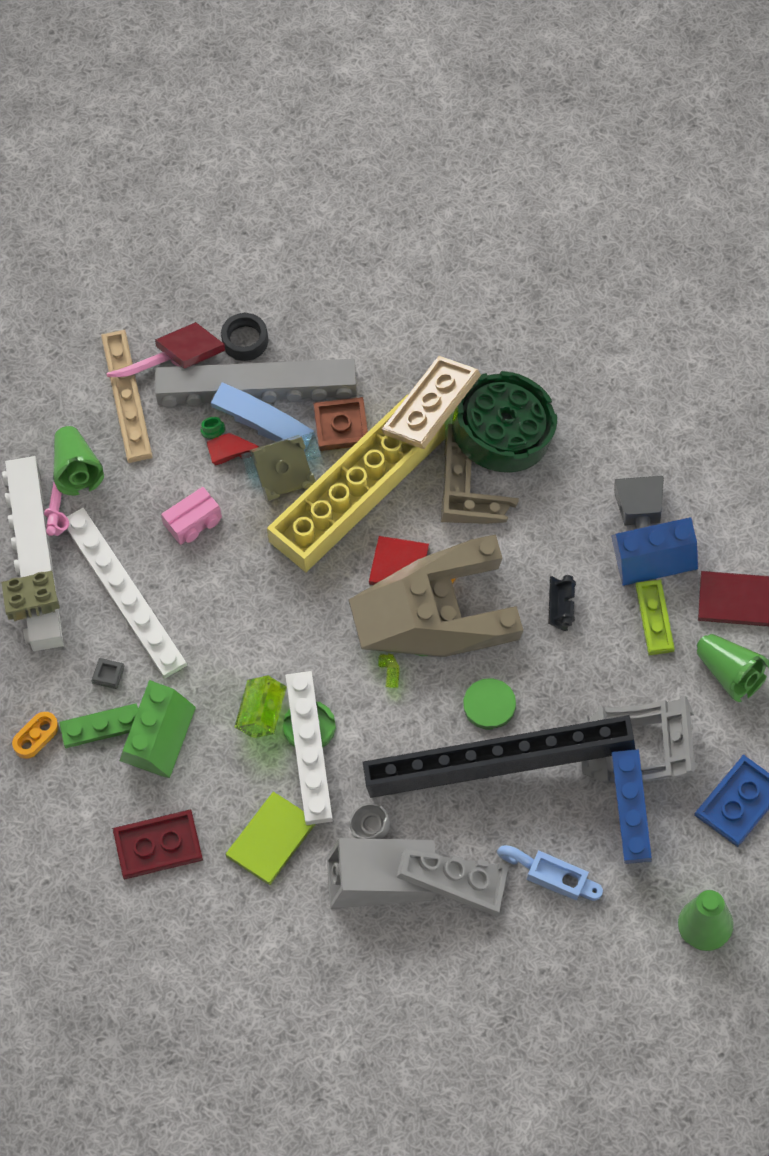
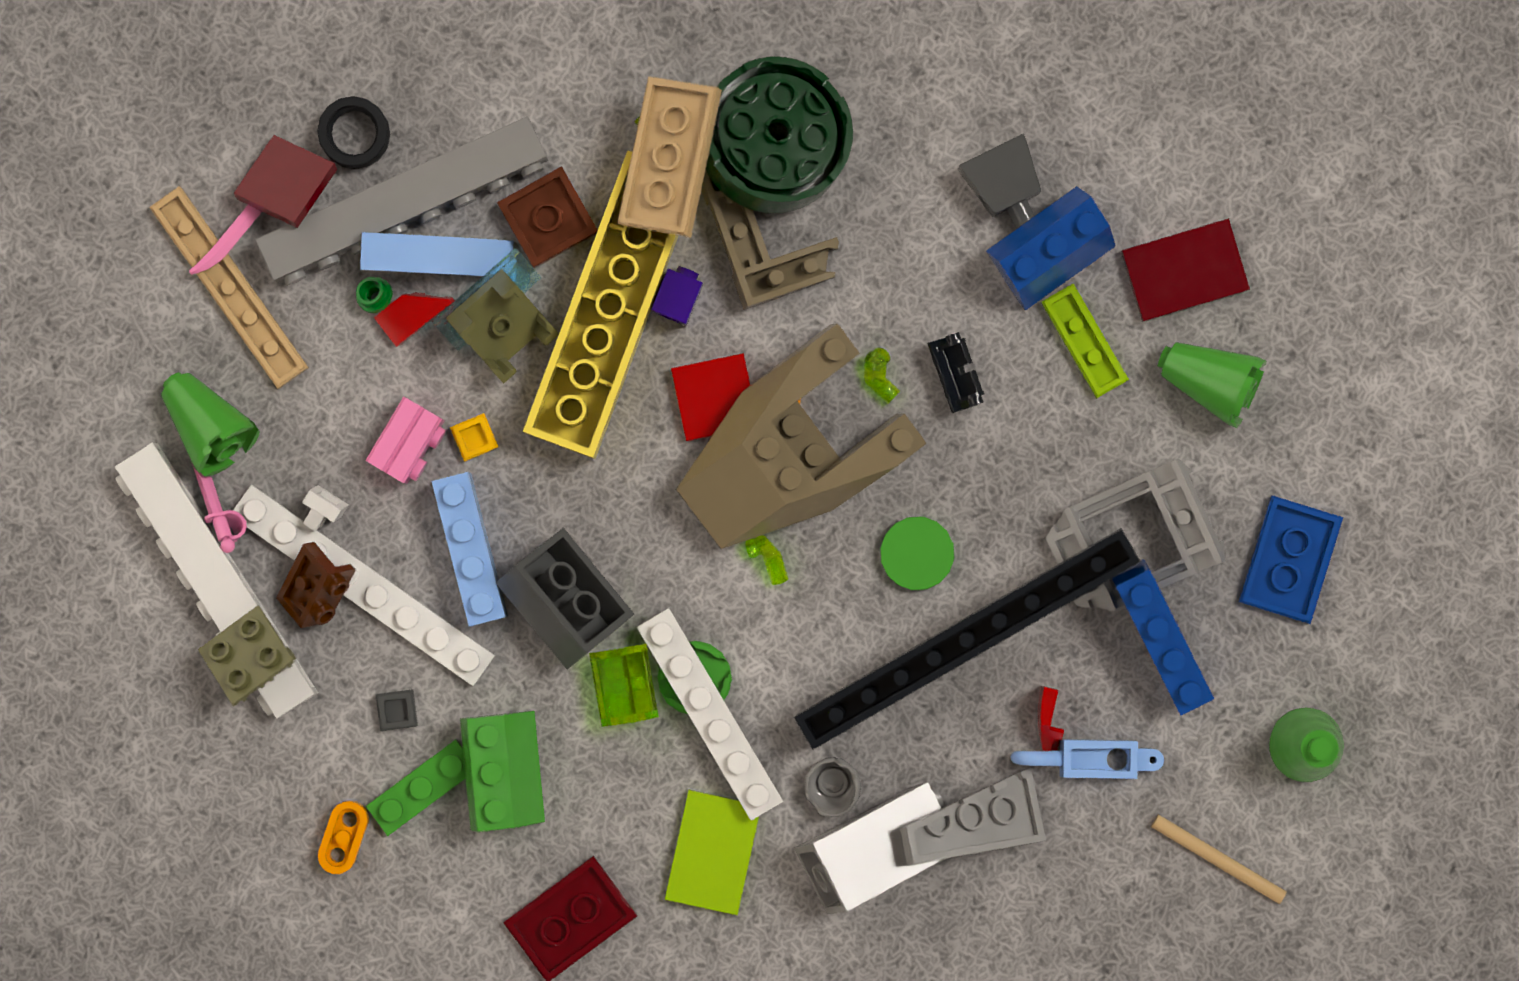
camera: 25 degrees left, 25 degrees up
none -> reddish brown bracket [276,542,356,628]
none -> white tile [302,485,349,532]
none -> light blue brick [431,472,508,627]
none -> yellow tile [450,413,499,462]
none -> dark grey brick [496,528,634,670]
none -> dark purple brick [651,266,703,326]
none -> clear neon green arm [864,347,900,404]
none -> red slope [1038,686,1064,751]
none -> tan bar [1151,814,1287,904]

